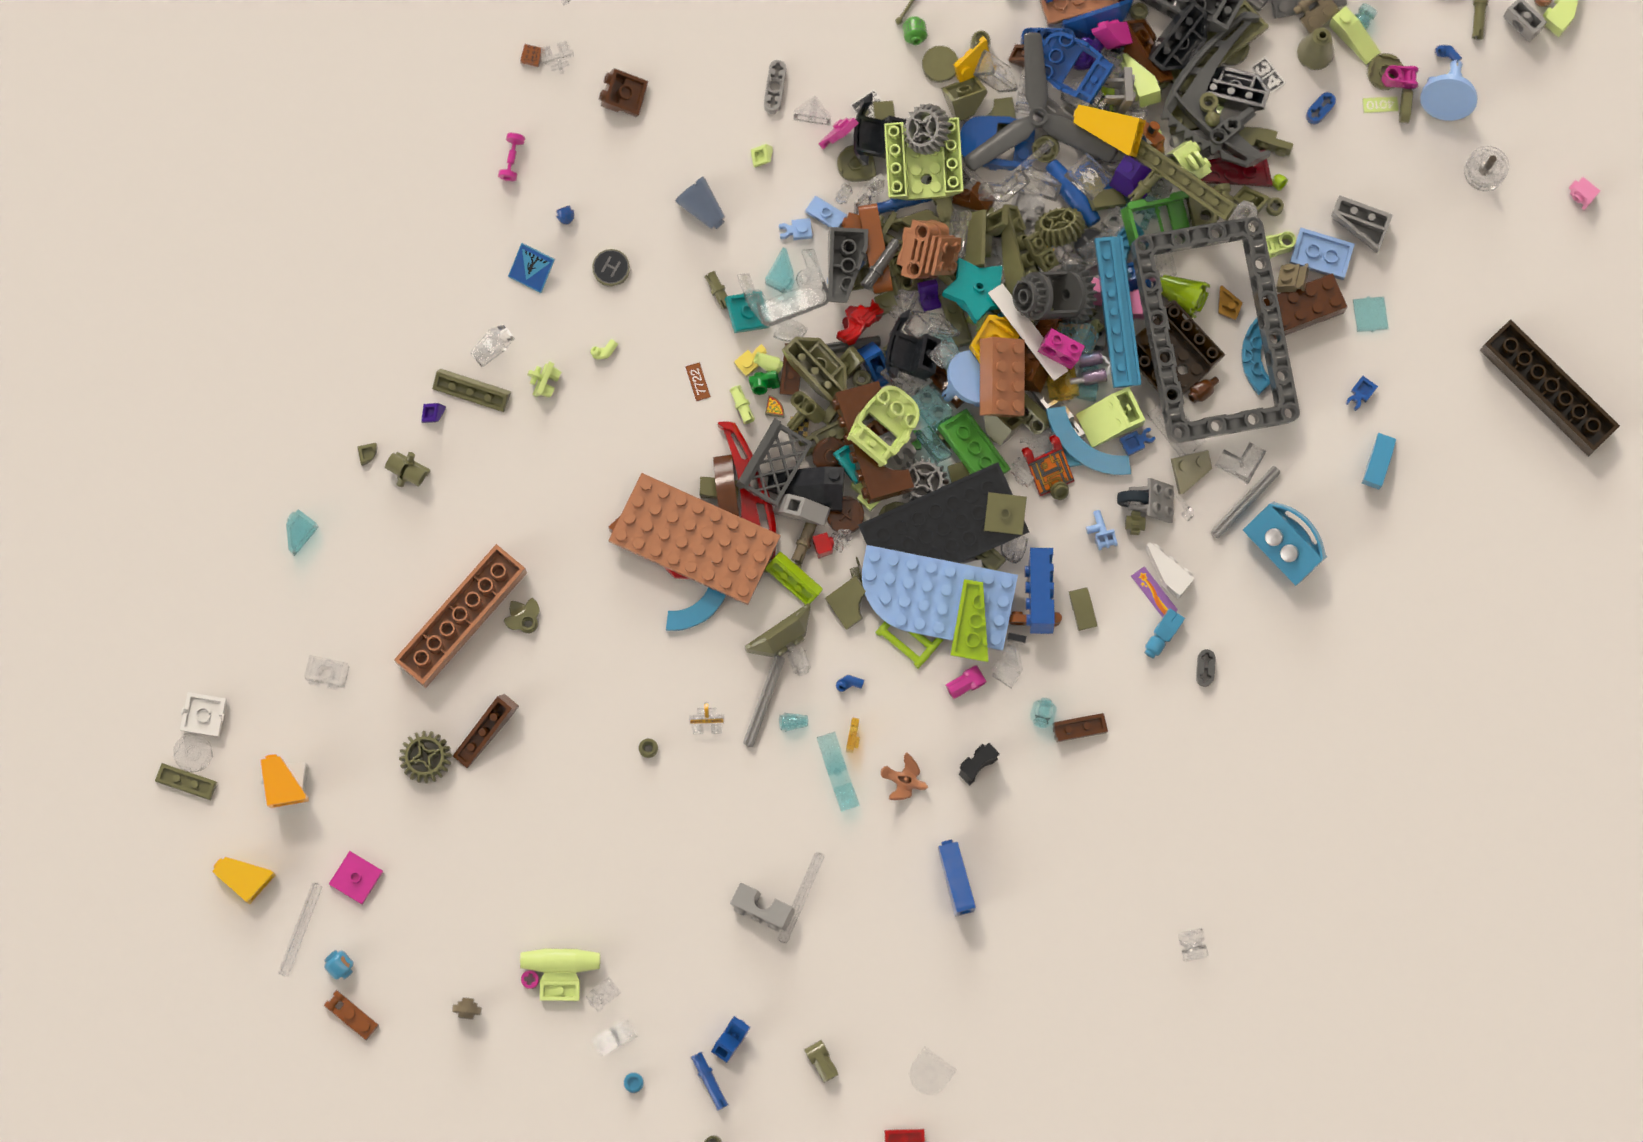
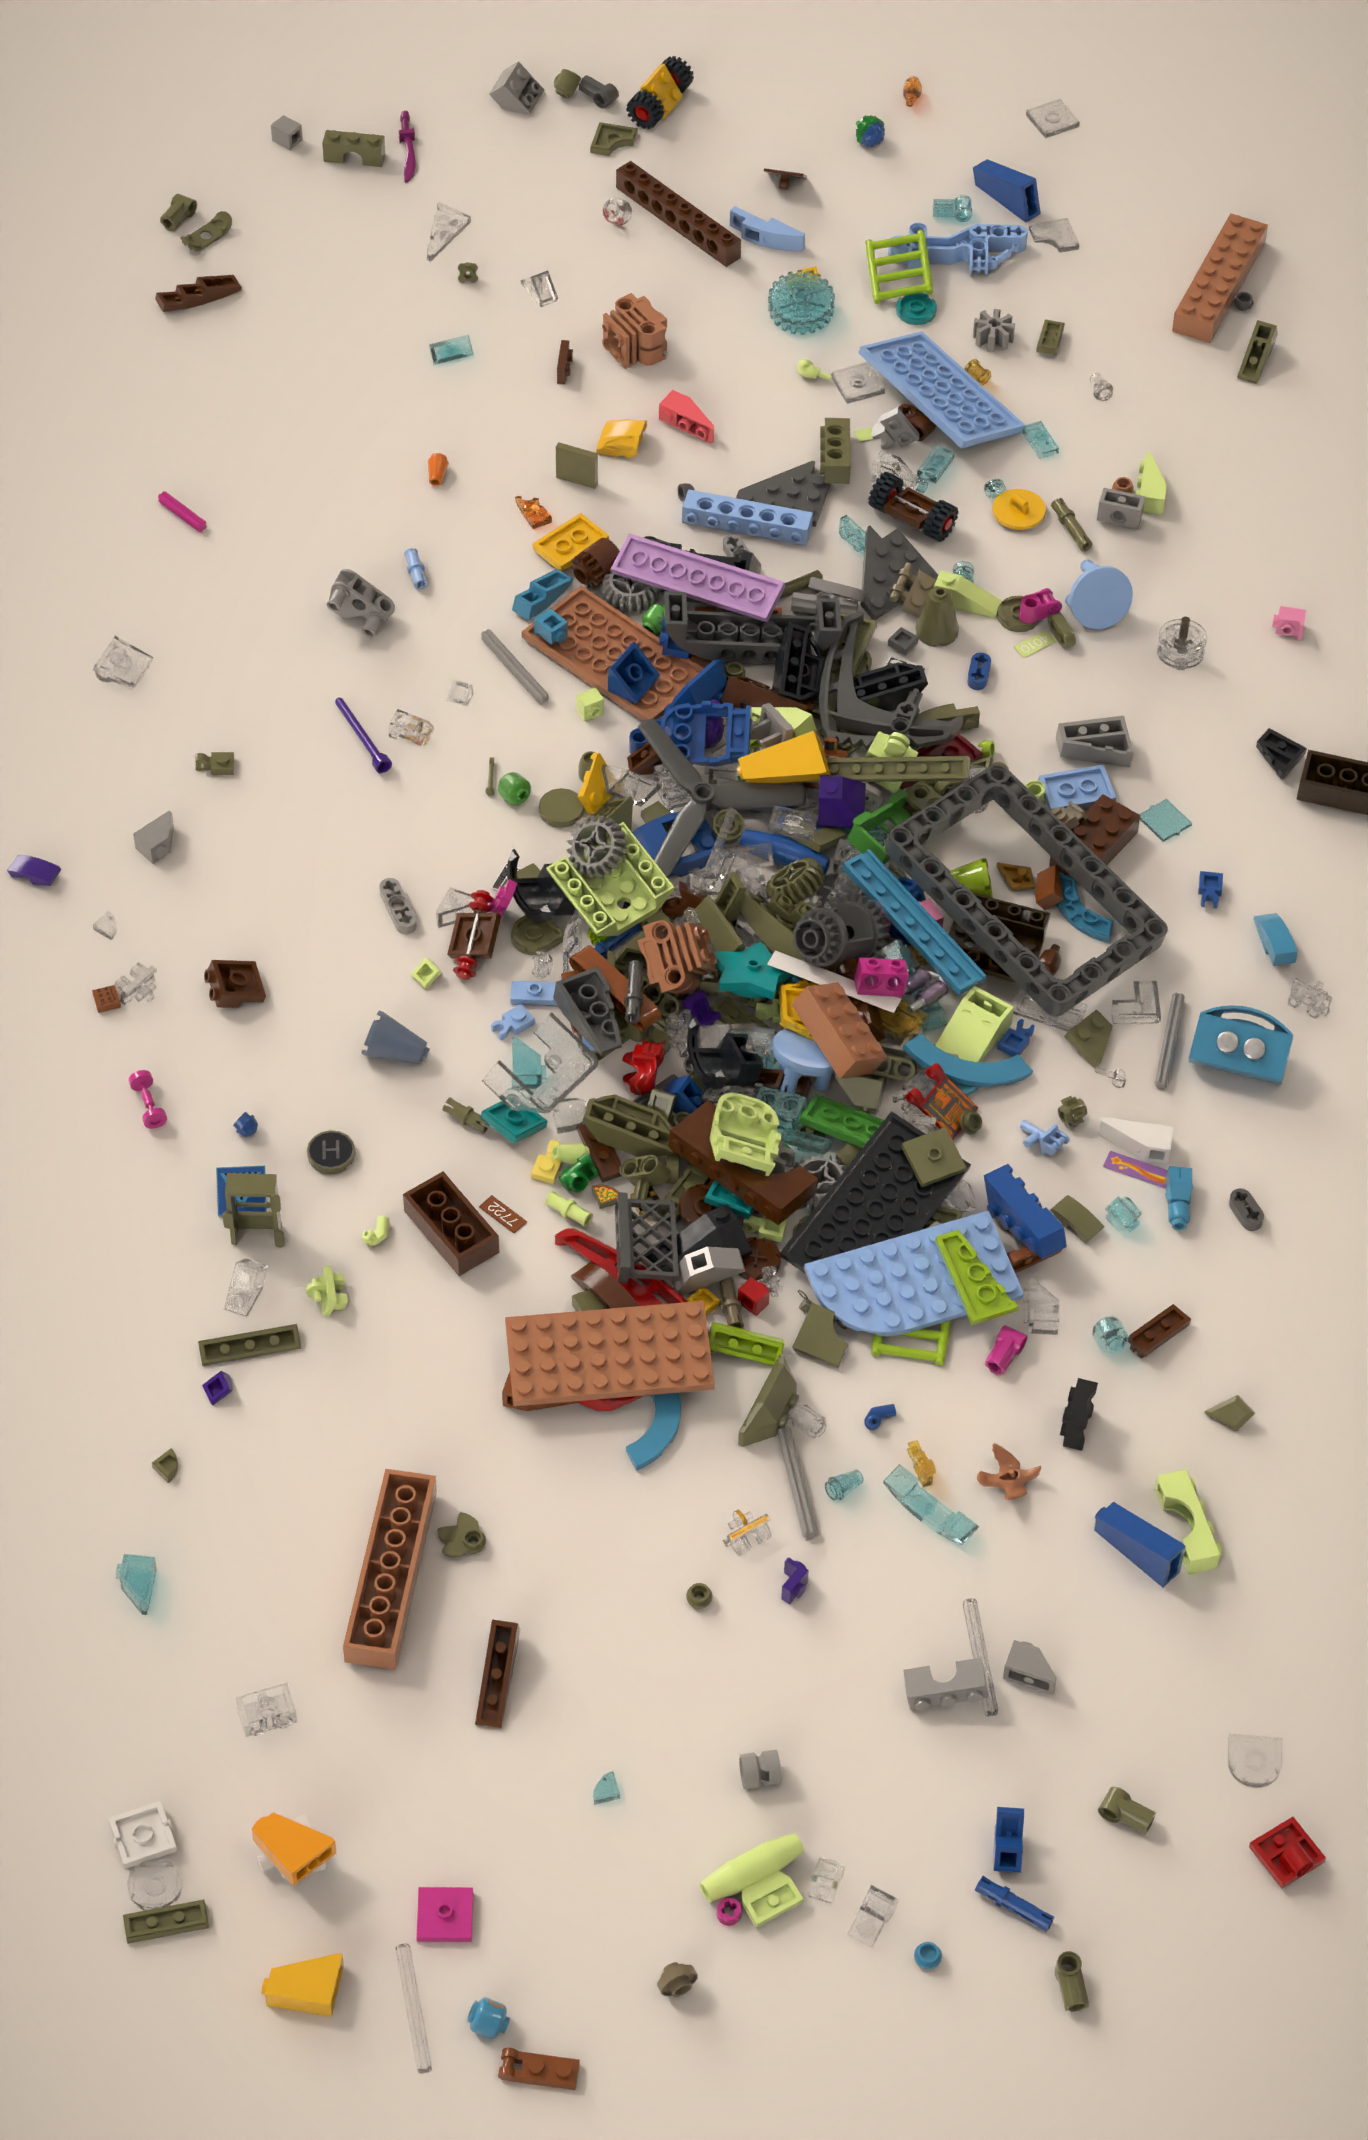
camera: 30 degrees left, 25 degrees down
olive pin [385,452,431,487] -> none
olive gear [399,731,452,784] -> none
black piece [1007,632,1027,645] -> none
dark pink slope [1091,19,1133,50] -> none
light grey plate [1117,478,1174,523] -> none
olive pin [1128,169,1162,201] -> none
olive plate [1199,92,1220,127] -> none
blue arm [1435,45,1462,63] -> none
none -> olive piece [222,1173,285,1248]
none -> reddish brown brick [403,1171,499,1276]
none -> reddish brown plate [447,890,501,980]
none -> clear light blue tile [593,1771,620,1805]
none -> yellow tile [686,1287,721,1317]
none -> light grey wheel [739,1750,782,1789]
none -> dark purple bracket [781,1557,809,1605]
none -> dark grey plate [888,627,919,655]
none -> light grey slope [1003,1640,1057,1695]
none -> dark orange slope [1035,864,1063,910]
none -> clear light blue head [1105,1196,1142,1232]
none -> yellowish green arch [1155,1469,1222,1575]
none -> olive piece [1204,1395,1255,1431]
none -> black wing [1256,728,1307,779]
none -> clear hips [1287,978,1333,1019]

